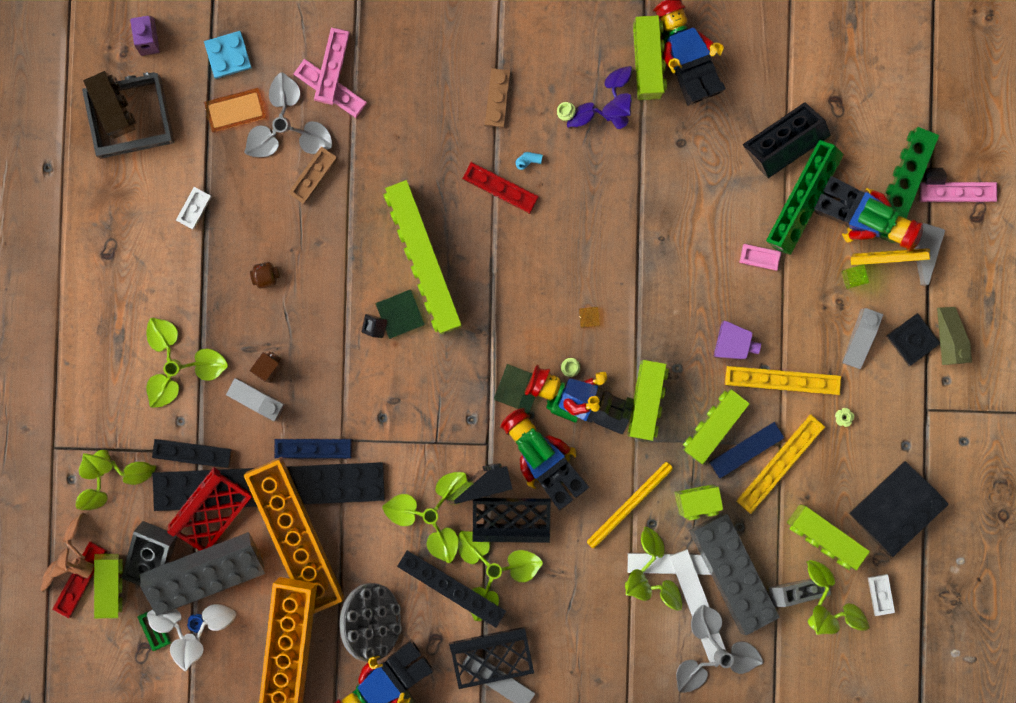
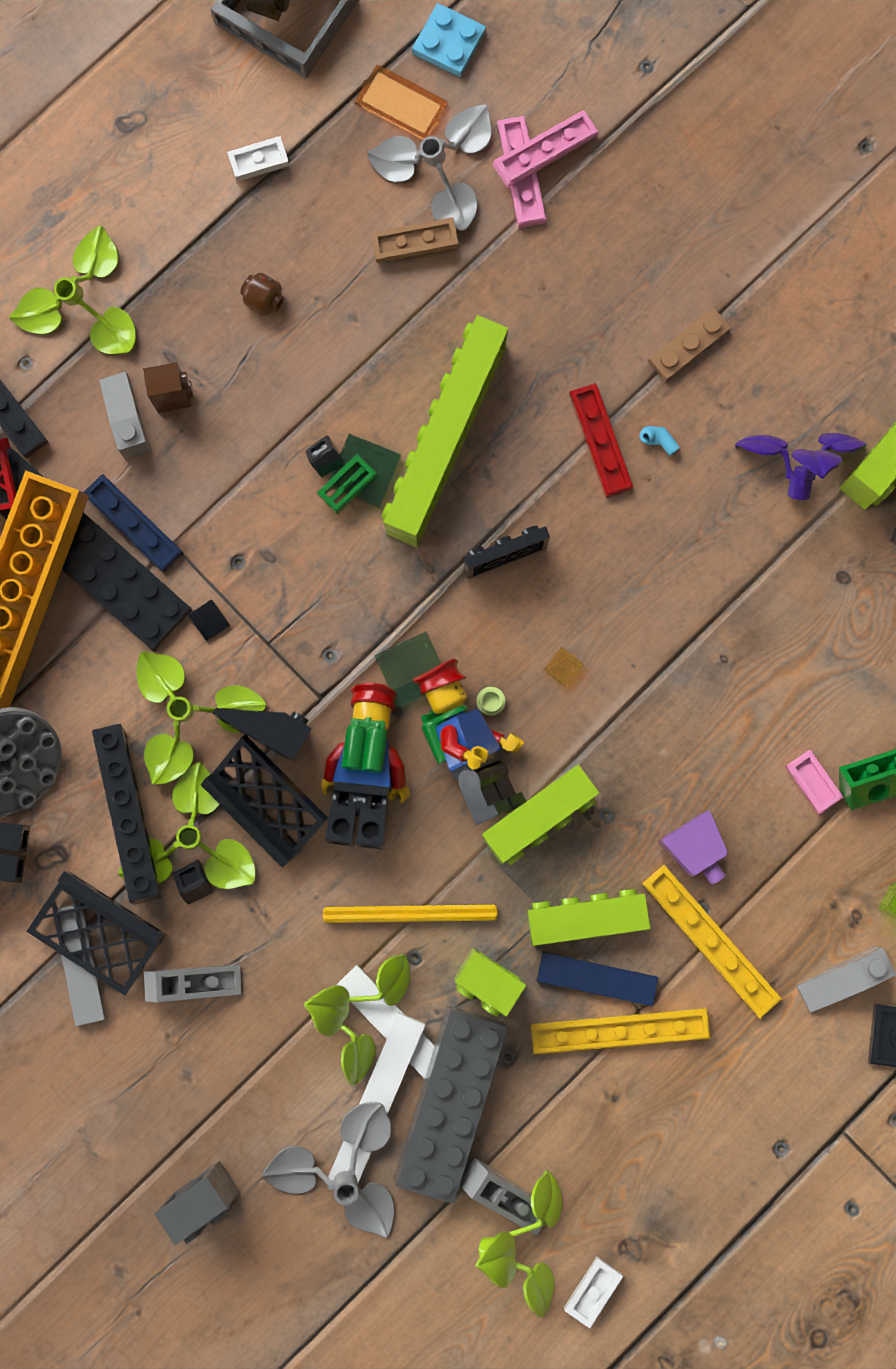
camera: 50 degrees right, 5 degrees down
yellowish green plate [557,102,576,121] -> none
lime brick [787,504,870,571] -> none
yellowish green plate [835,408,854,427] -> none
black slope [849,461,949,557] -> none
none -> light grey slope [144,965,241,1003]
none -> black slope [172,860,213,904]
none -> black slope [188,599,230,641]
none -> green tile [317,454,378,515]
none -> black plate [464,525,550,579]

